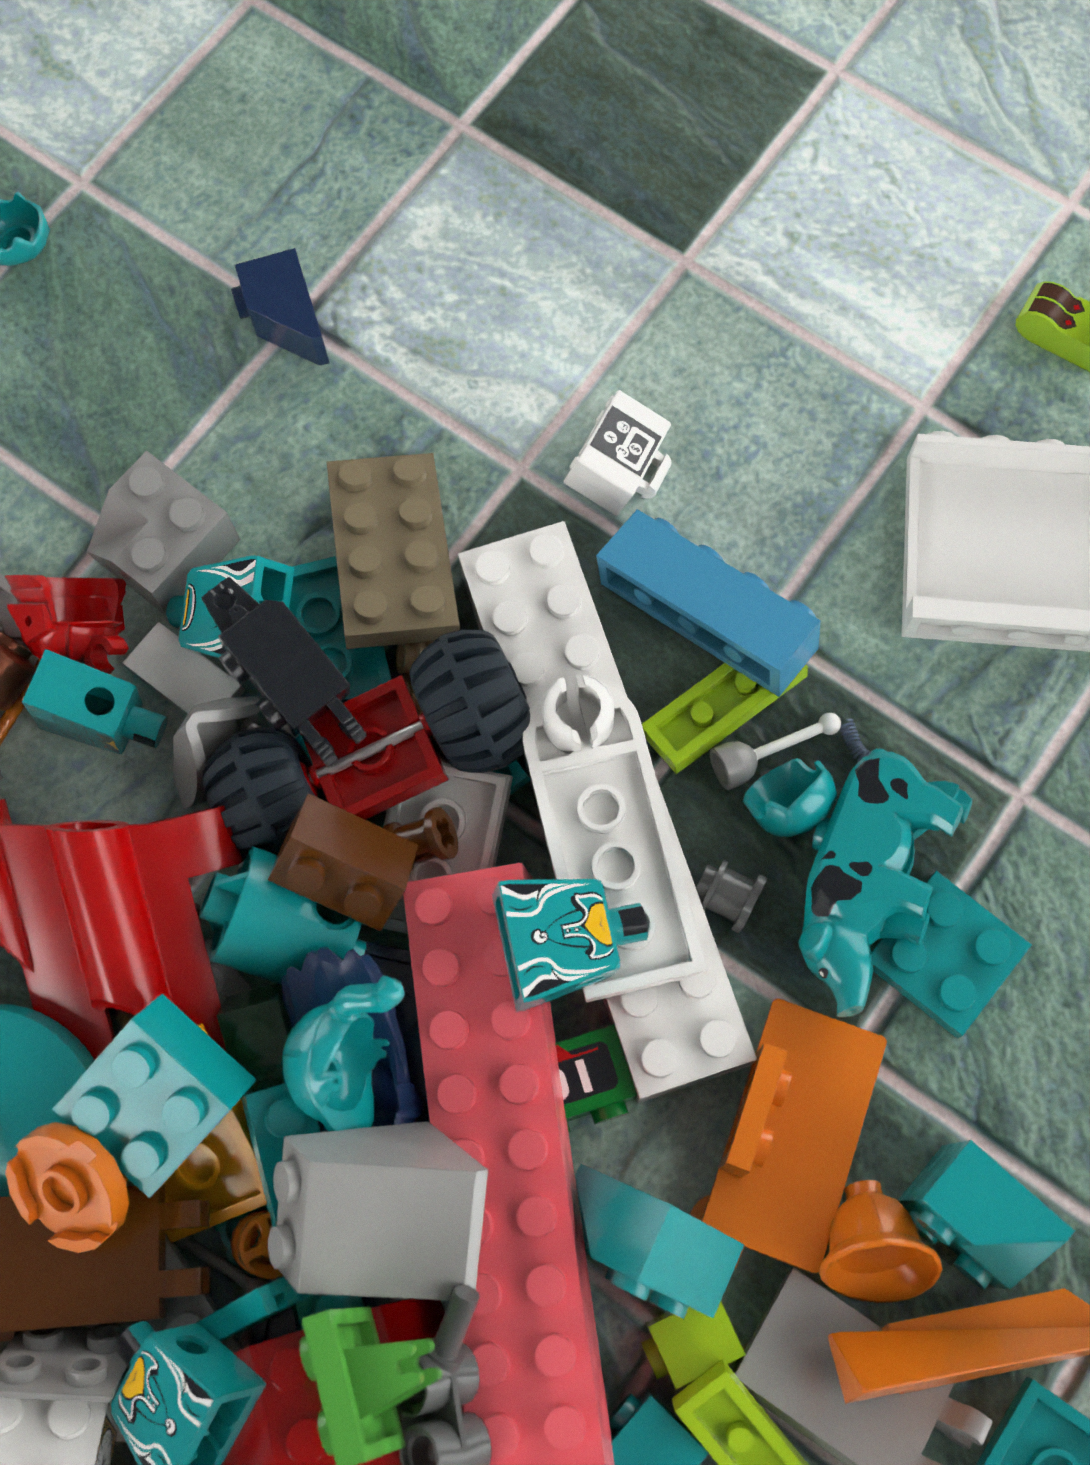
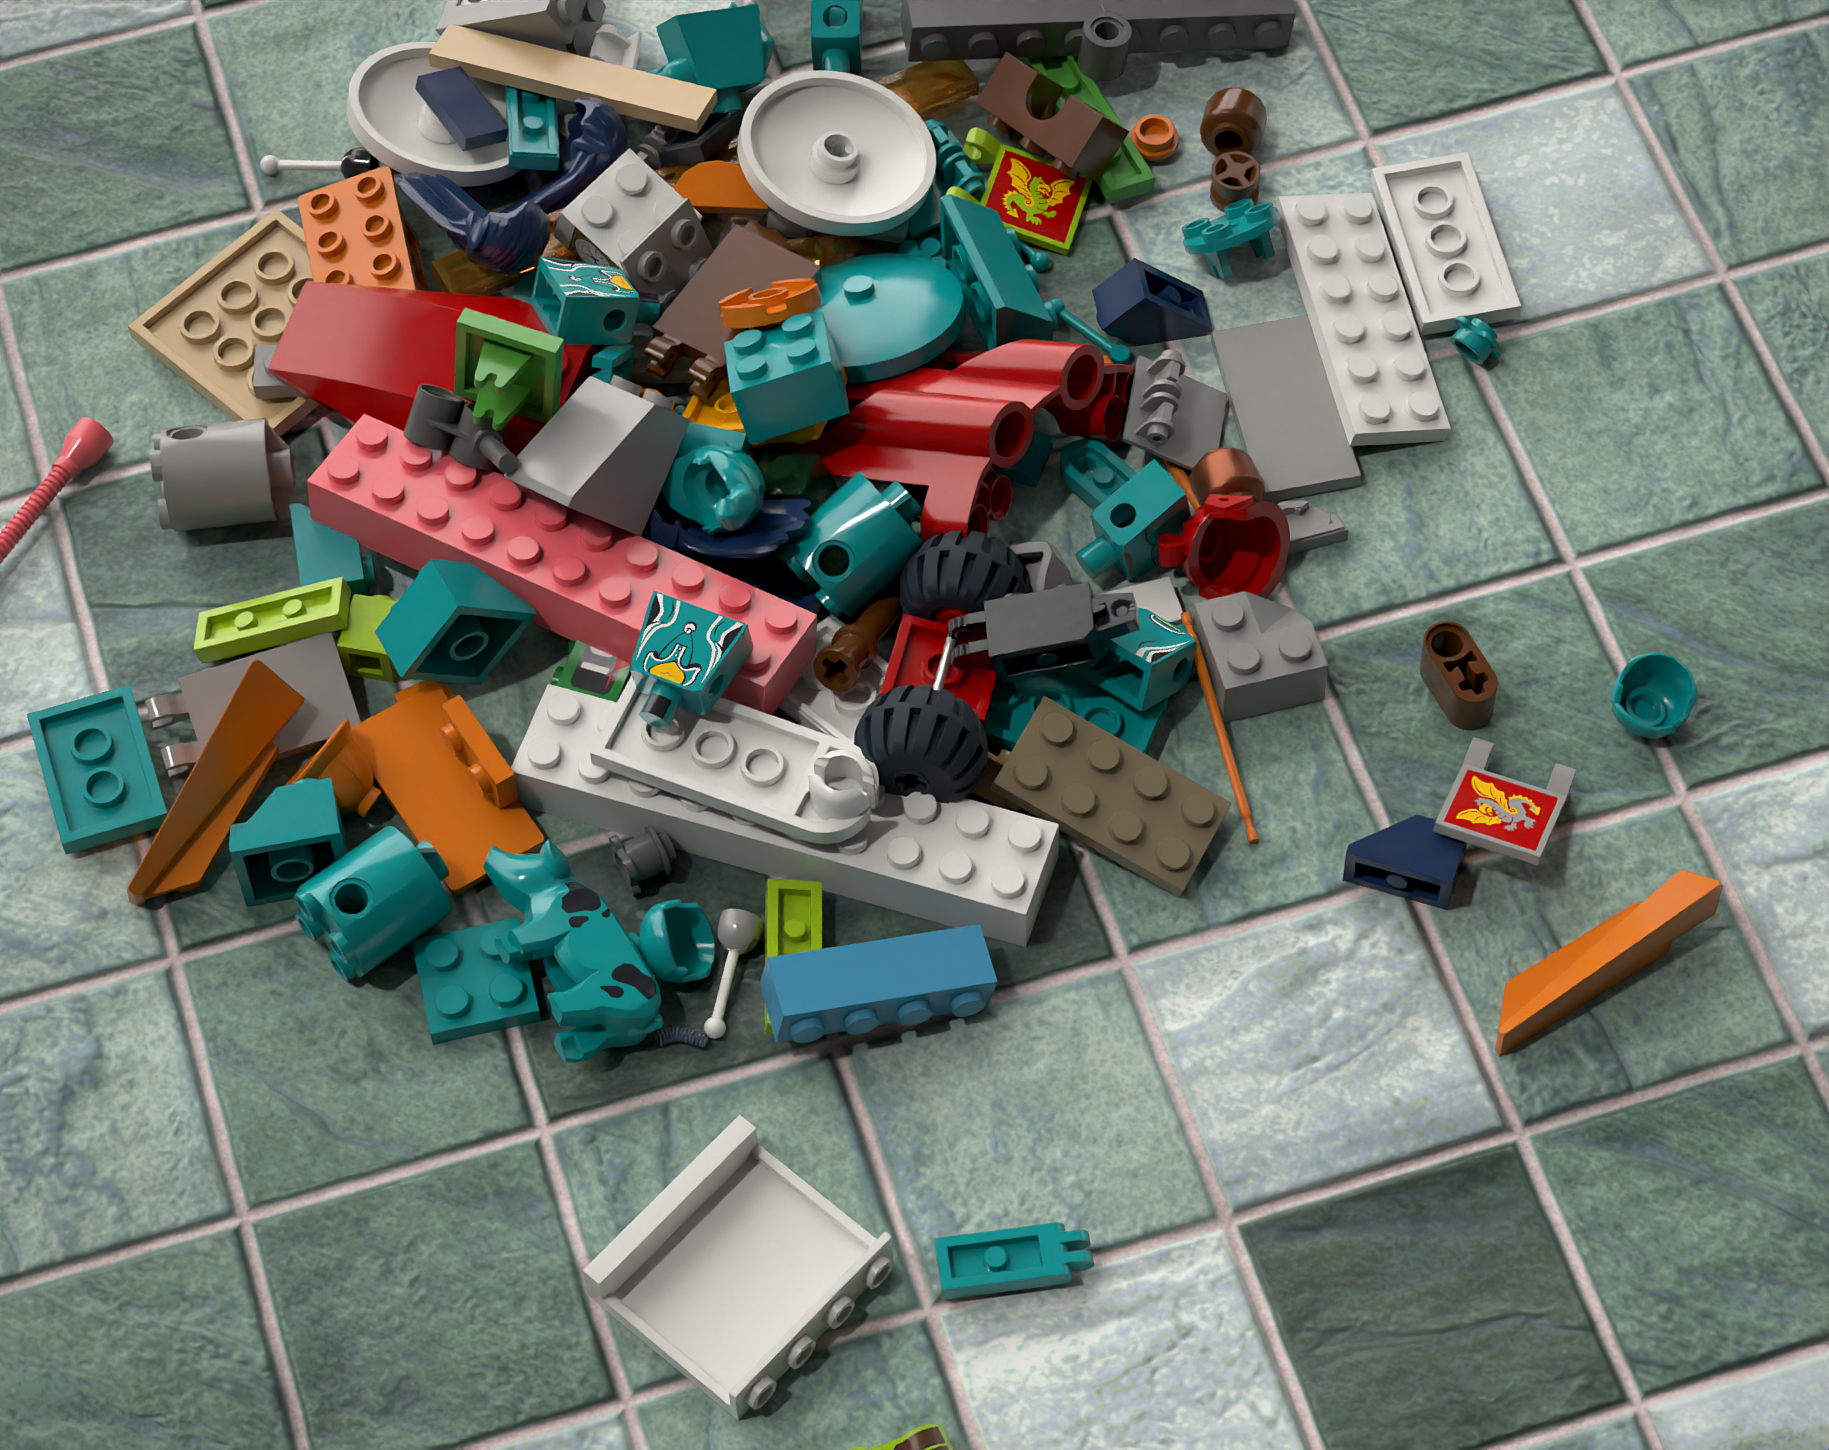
camera: 125 degrees right, 15 degrees down
reddish brown brick [268,793,418,931] -> none
white piece [564,390,671,516] -> none
none -> teal cylinder [294,825,452,982]
none -> teal hinge [934,1222,1094,1300]
none -> teal plate [1060,438,1136,509]
none -> orange piece [1180,611,1259,844]
none -> reddish brown beam [1419,621,1498,730]
none -> flag [1433,737,1577,865]
none -> orange wedge [1495,869,1723,1056]

